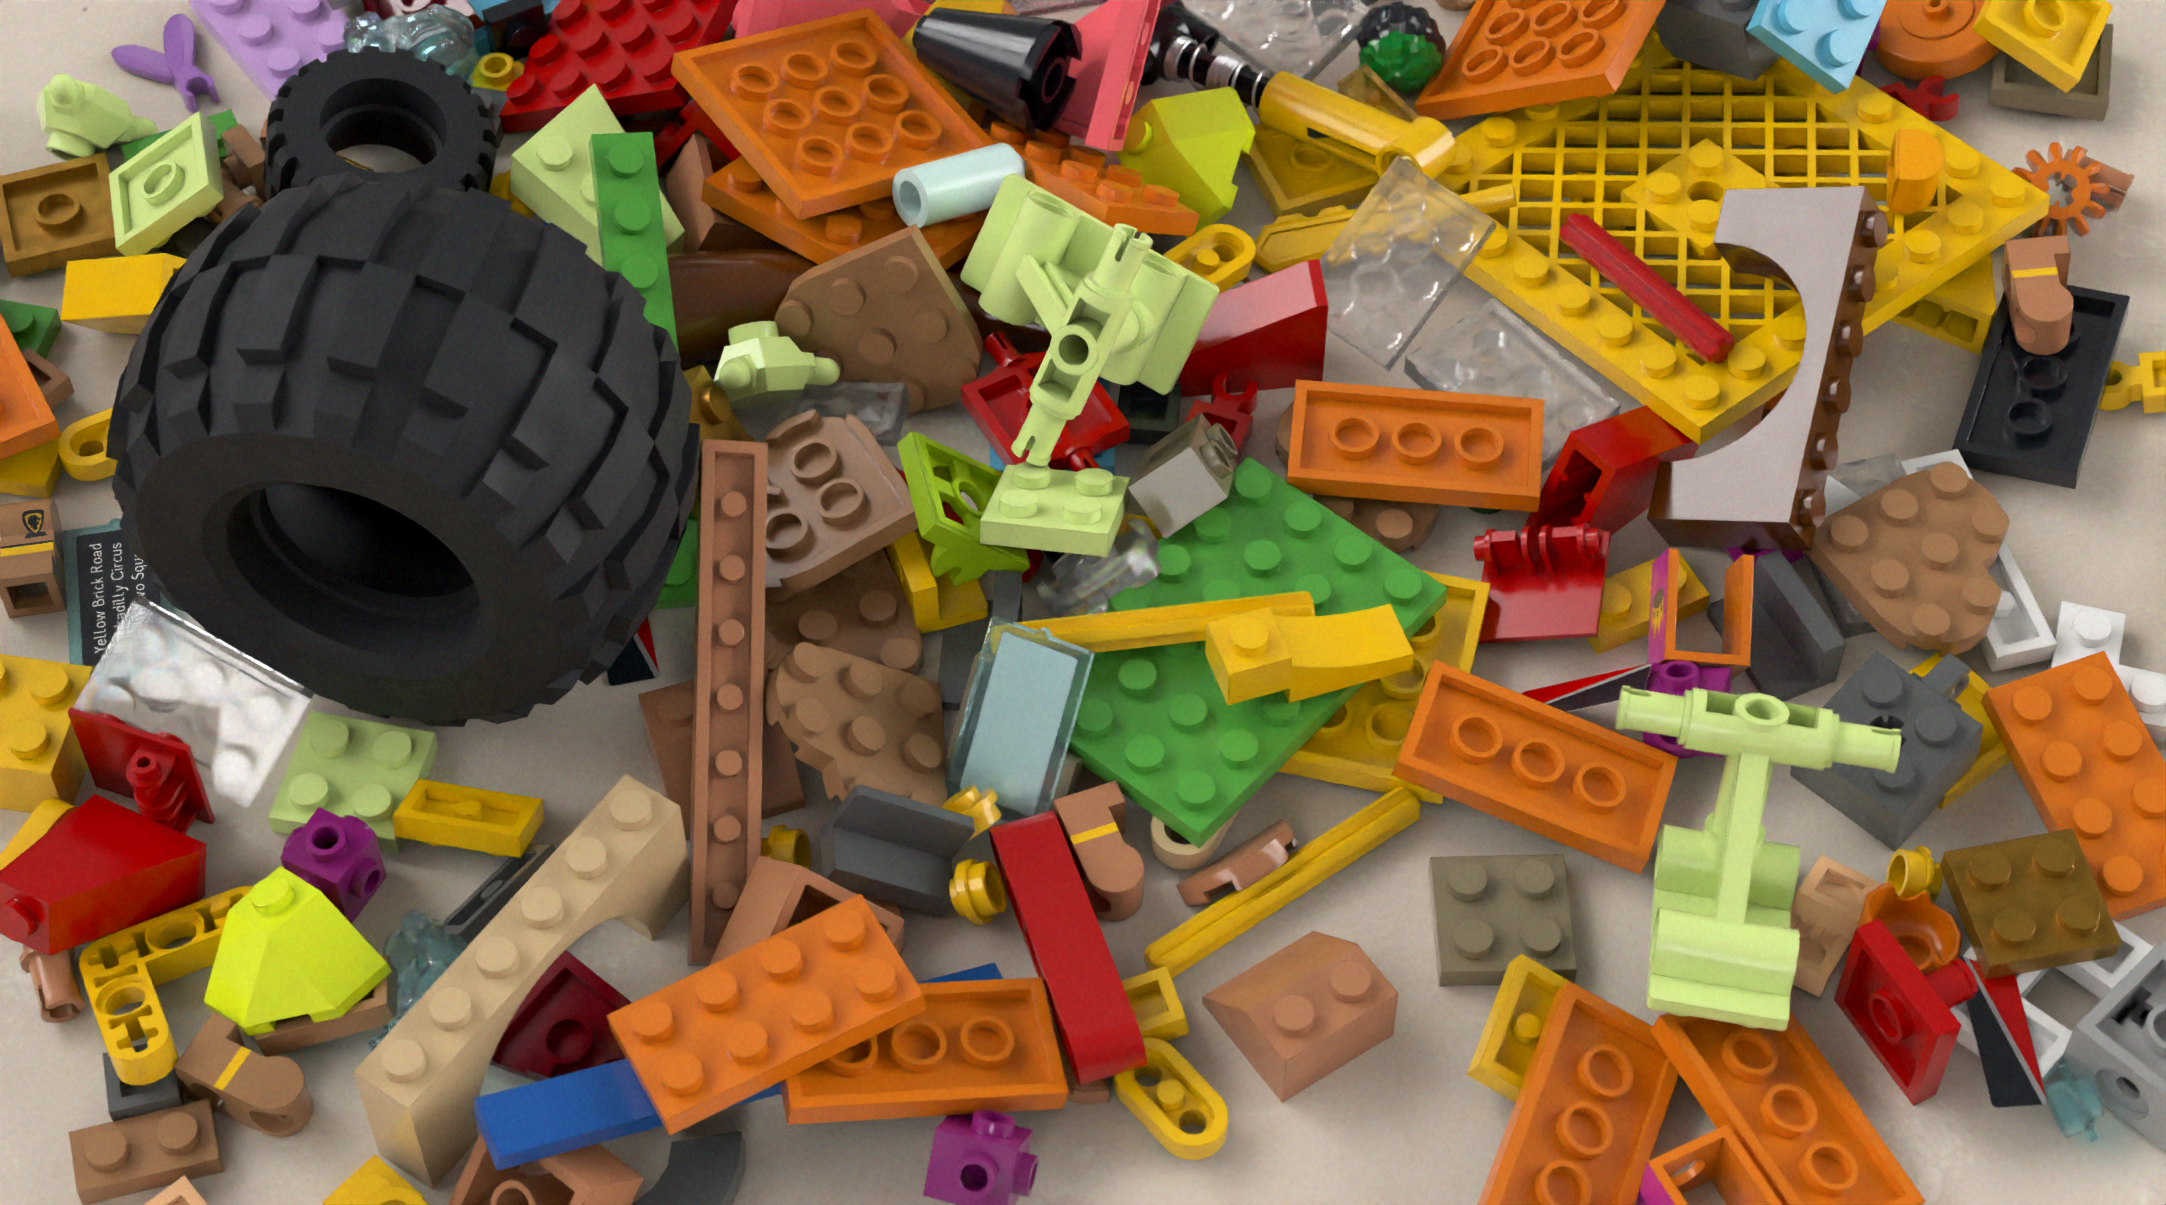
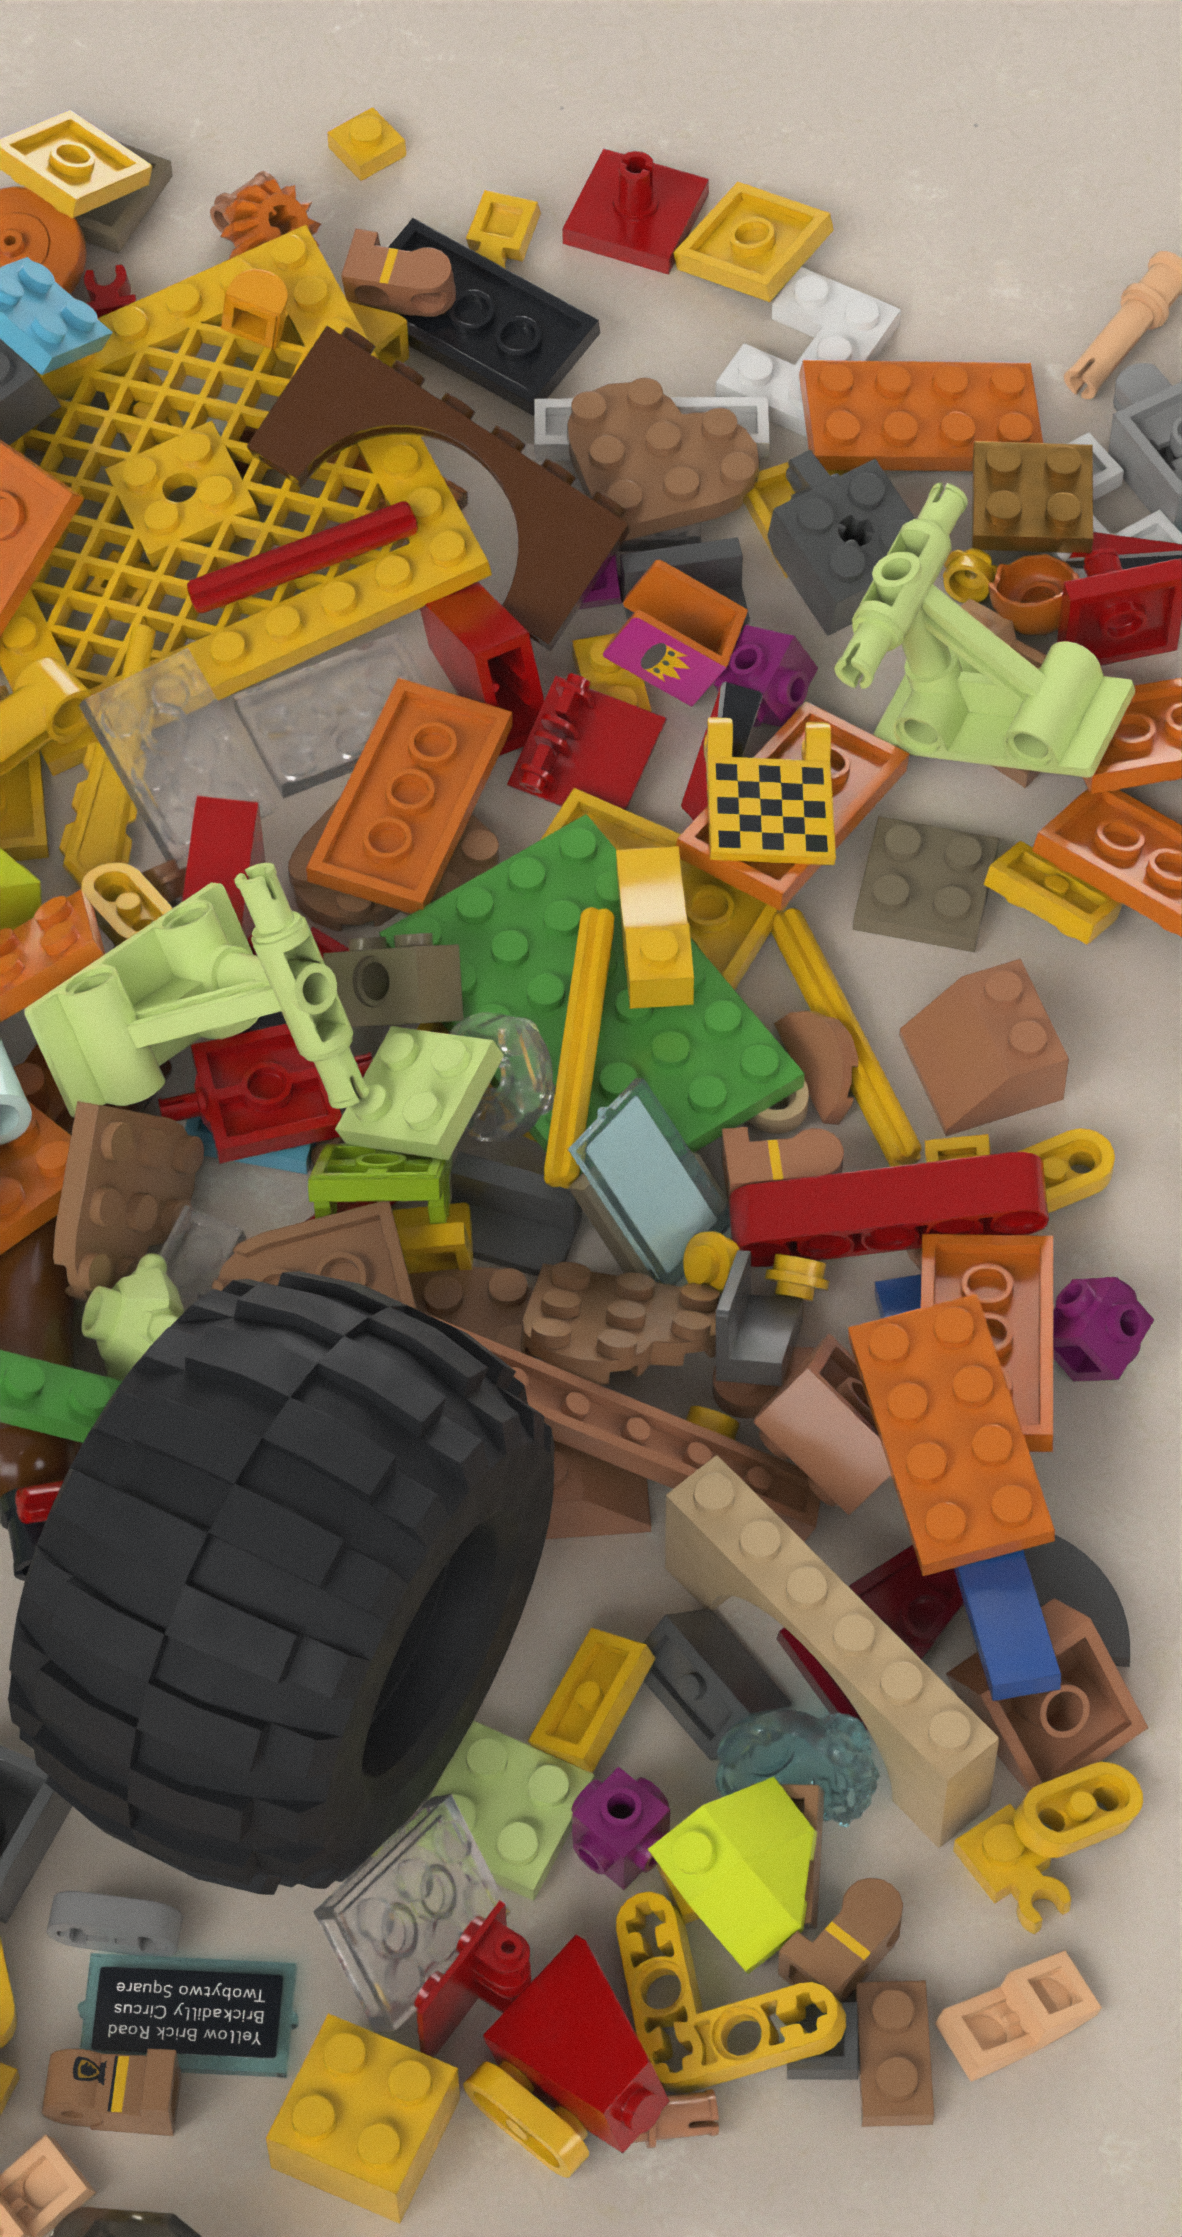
camera: 75 degrees left, 5 degrees up
none -> yellow flag [704,717,836,865]

